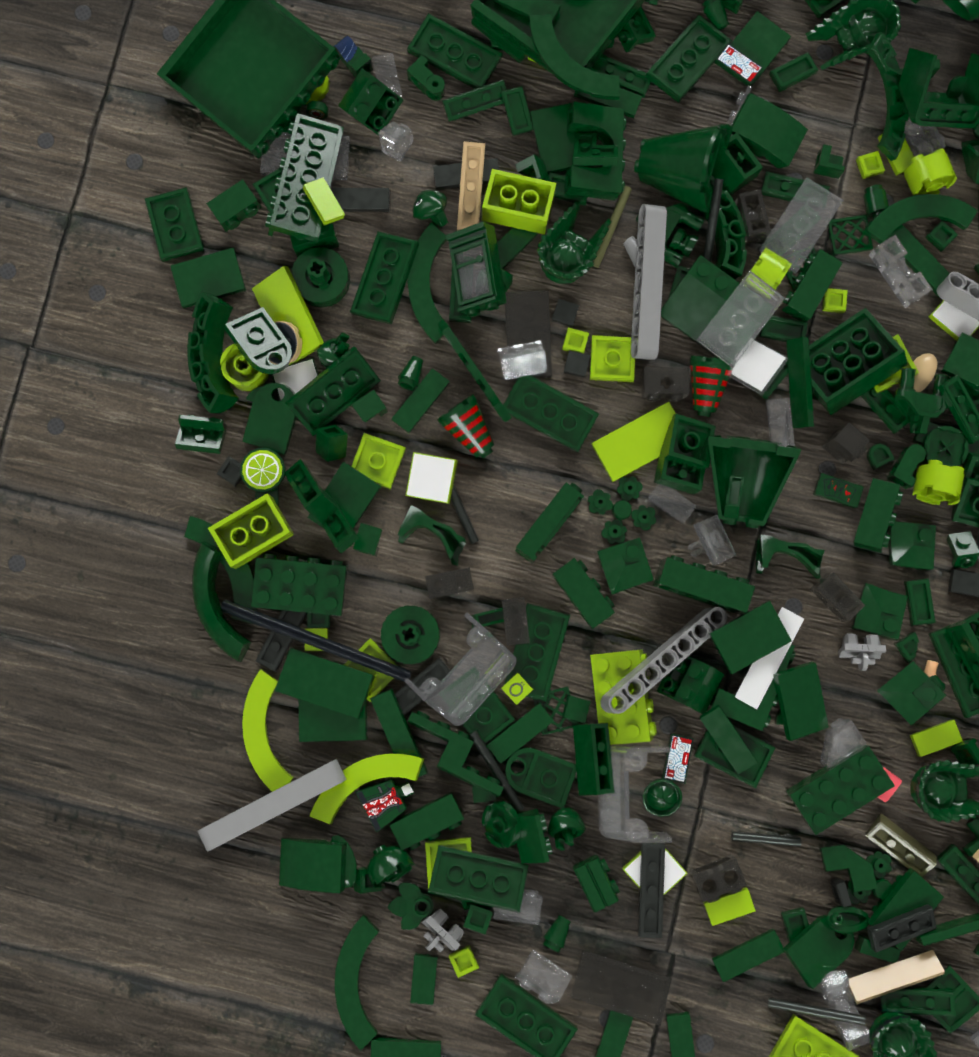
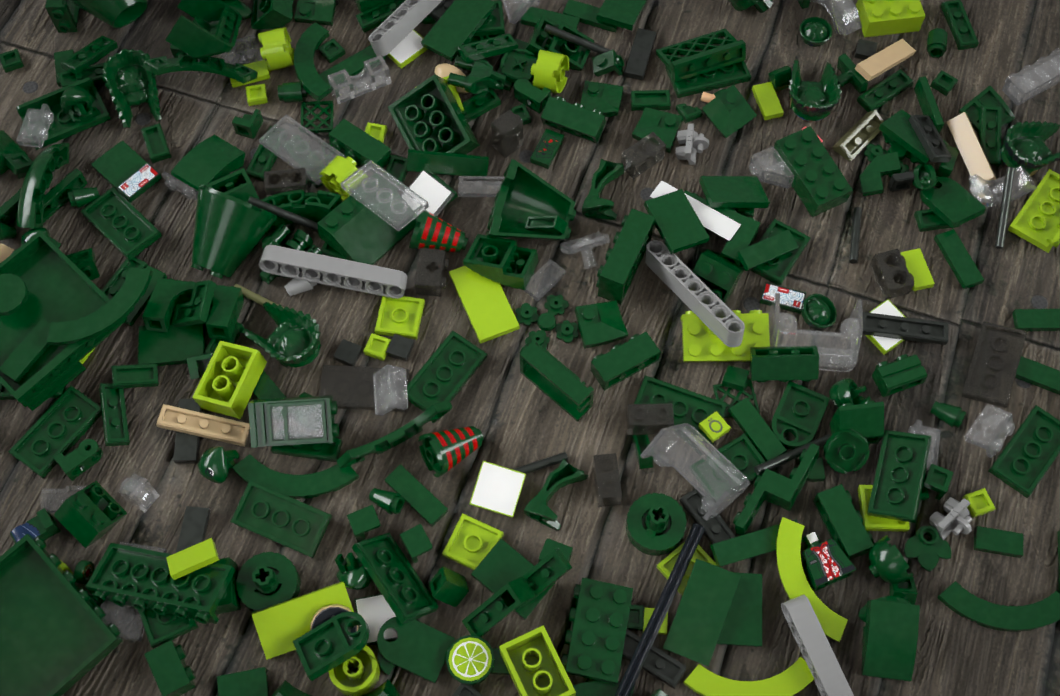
camera: 85 degrees left, 20 degrees down
none -> dark green panel [347,504,381,542]

